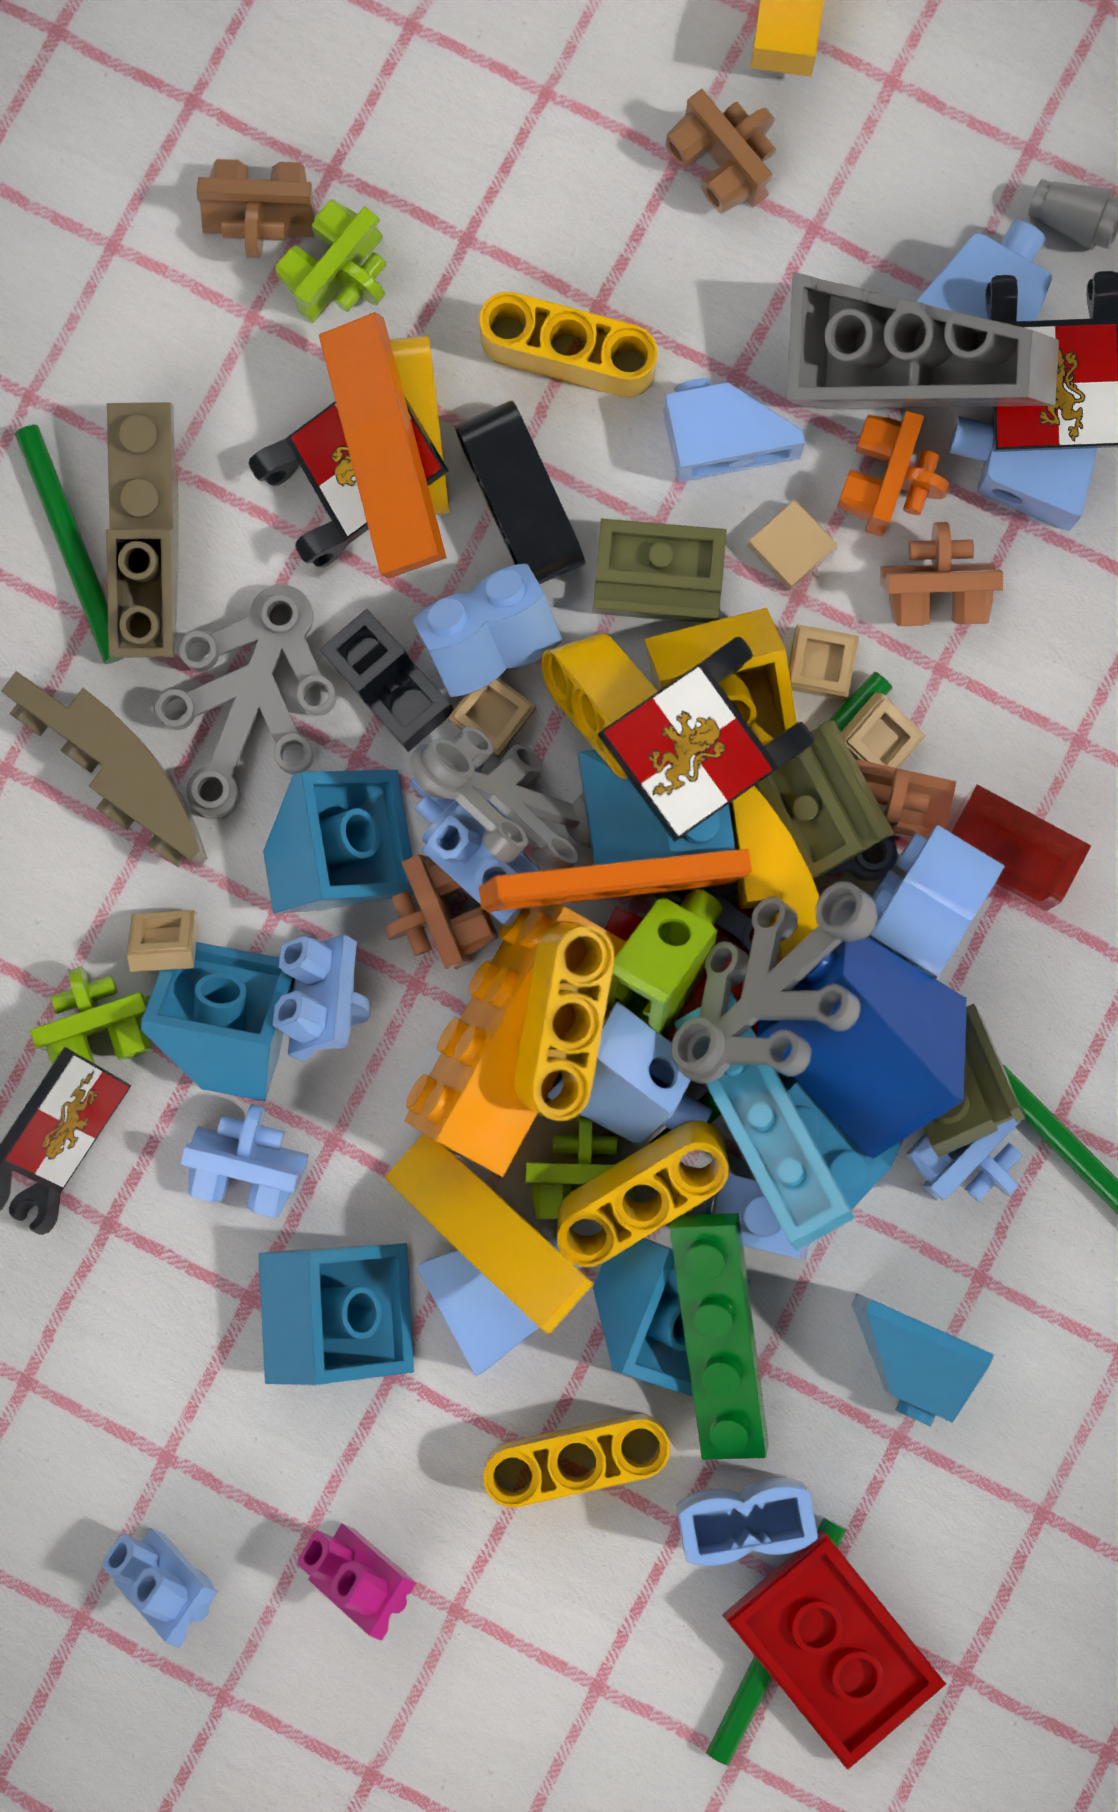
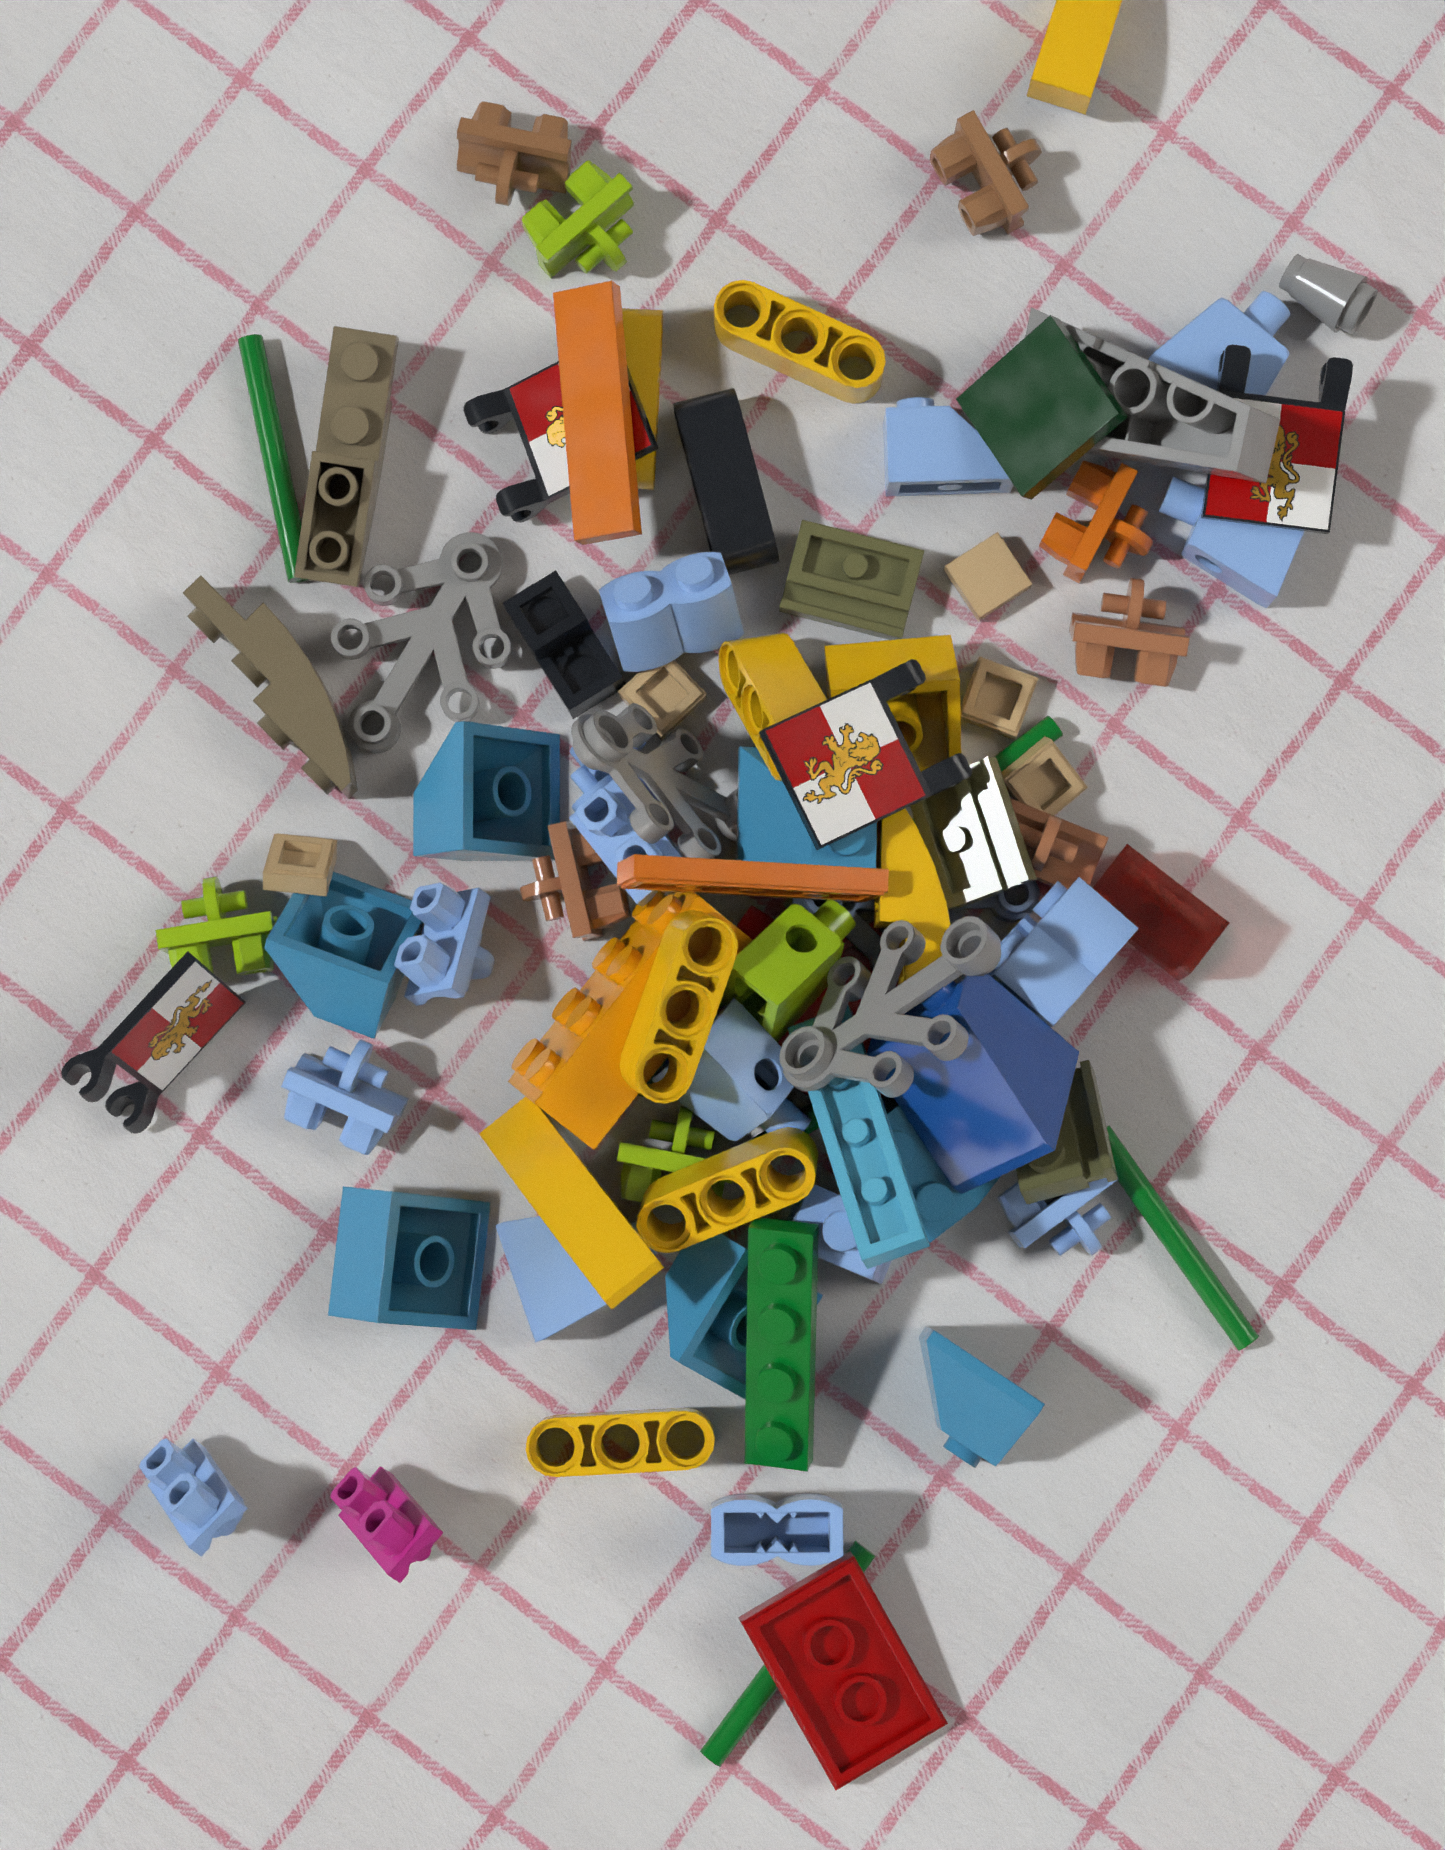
camera: 10 degrees right, 0 degrees up
none -> dark green tile [956,315,1128,500]

